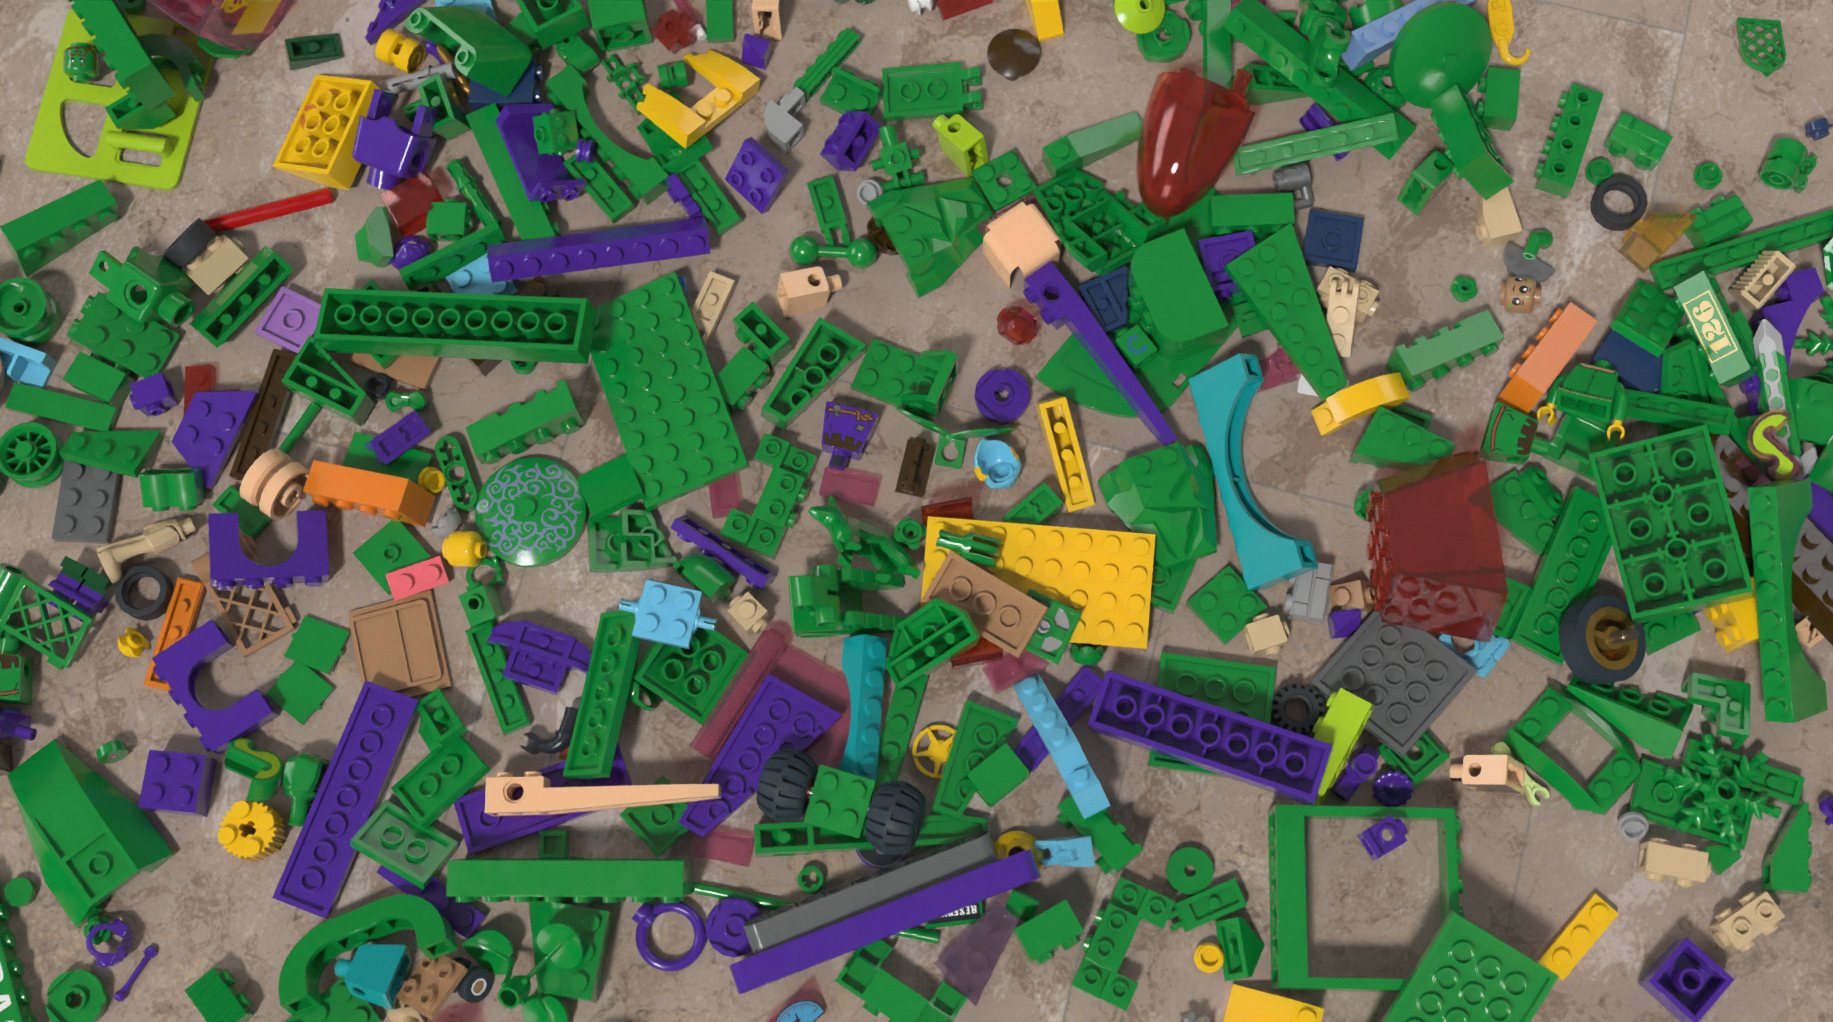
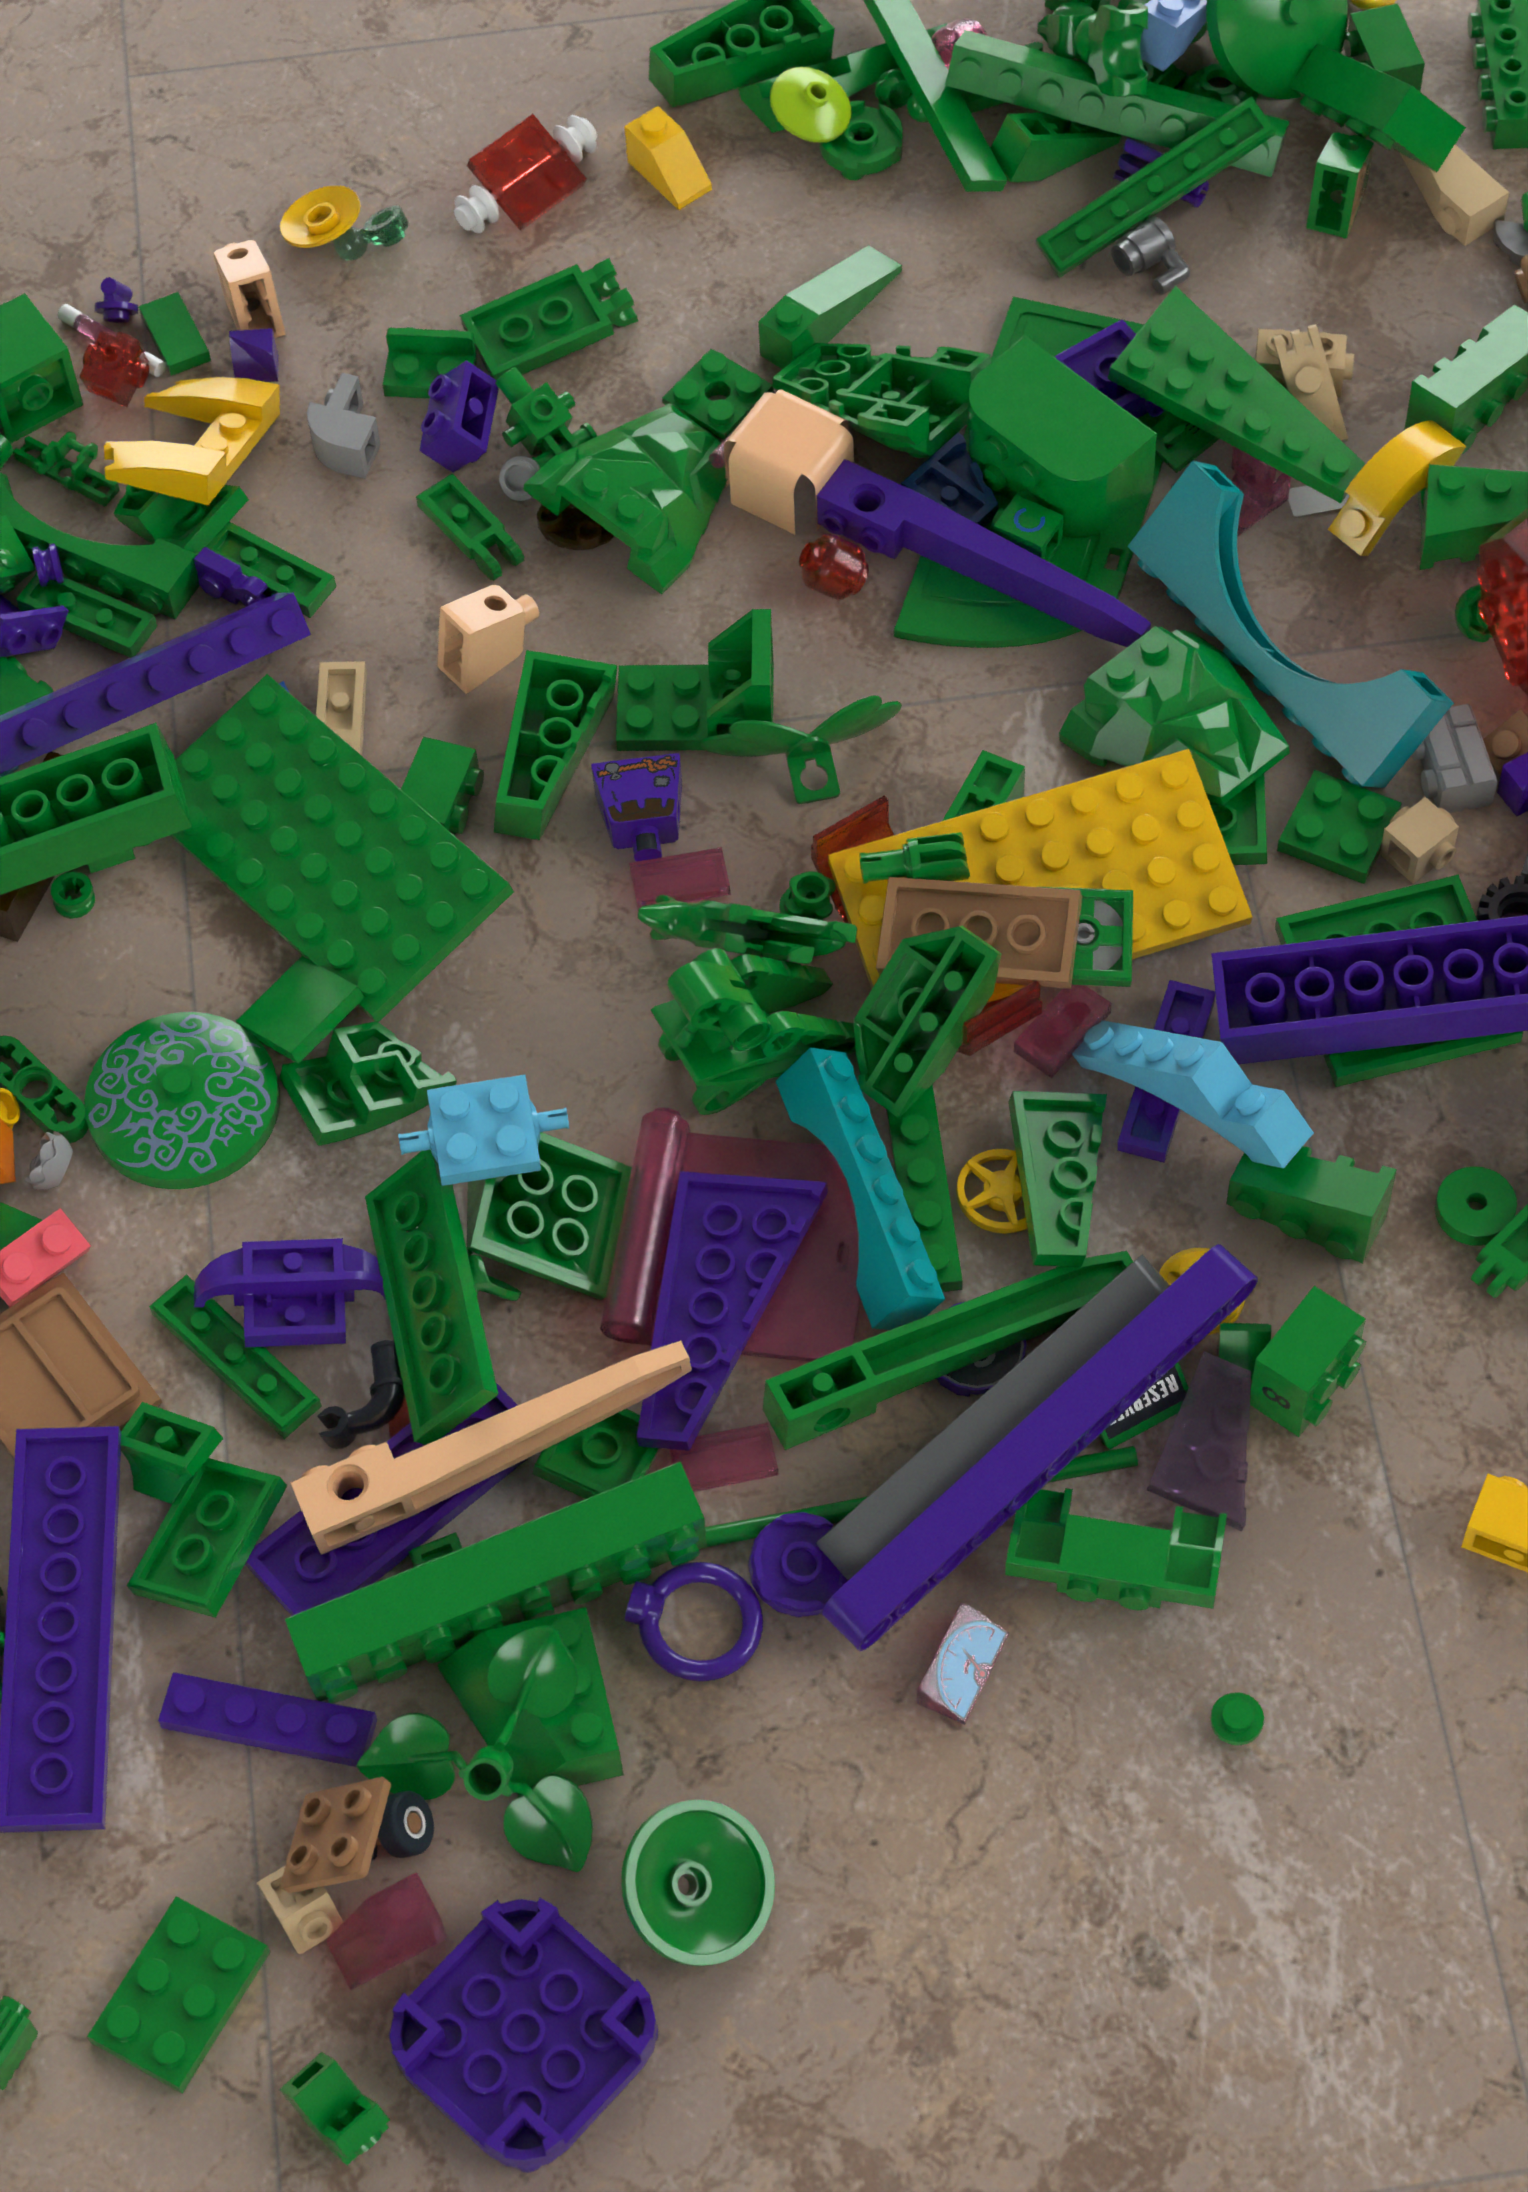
camera: 25 degrees left, 15 degrees down
green arch [278,894,458,1016] -> none
teal torso [335,944,413,1009] -> none
green plate [350,800,458,890] -> none
yellow head [442,531,487,567] -> none
green brick [458,581,506,627] -> none
green wedge [465,379,585,464] -> none
green piece [466,556,505,586] -> none
green wheel [657,60,689,91] -> none
dark purple plate [670,515,777,588] -> none
green brick [673,553,737,603] -> none
clear pink tile [709,473,741,519] -> none
green bracket [720,433,818,560] -> none
dark purple plate [725,137,789,214] -> none
tan brick [727,591,770,637] -> none
green brick [732,301,793,368] -> none
black plate [756,749,926,855] -> none
green piece [789,235,877,269] -> none
green piece [794,27,861,102] -> none
green bush [797,866,825,894] -> none
dark brown hinge [895,437,935,498] -> none
lime torso [933,114,989,179] -> none
green piece [967,743,1030,808] -> none
medium azure hair [973,439,1022,489] -> none
dark purple plate [974,369,1030,426] -> none
dark brown dish [987,29,1040,81] -> none
medium azure hinge [1034,836,1095,867] -> none
yellow slope [1035,396,1095,512] -> none
green plate [1069,643,1105,665] -> none
green bracket [1071,877,1175,1012] -> none
clear red windscreen [1136,67,1256,218] -> none
green brick [1208,193,1295,238] -> none
dark blue plate [1302,209,1364,272] -> none
green plate [1450,276,1478,302] -> none

